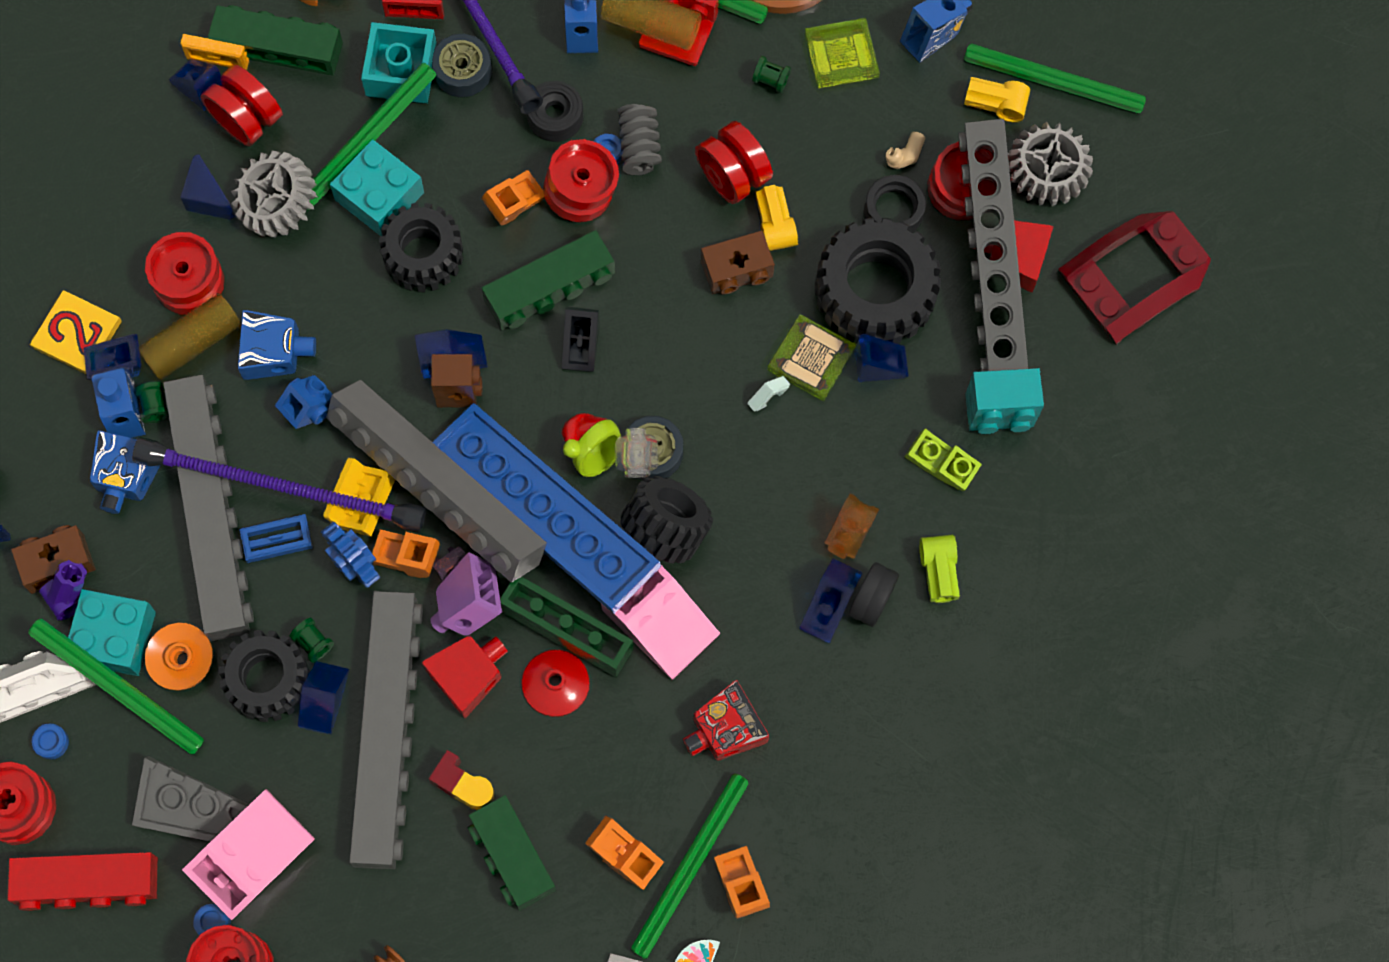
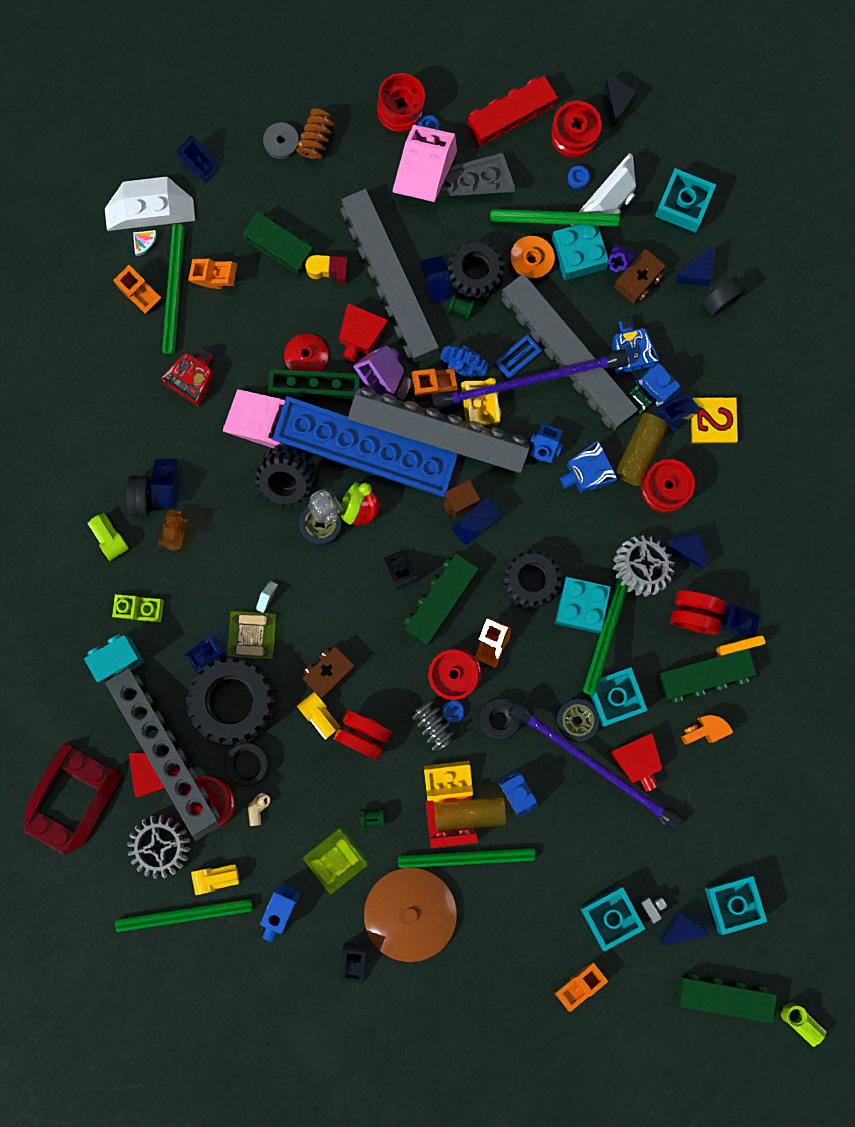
camera: 155 degrees right, 10 degrees up
none -> yellow bracket [424,761,473,802]

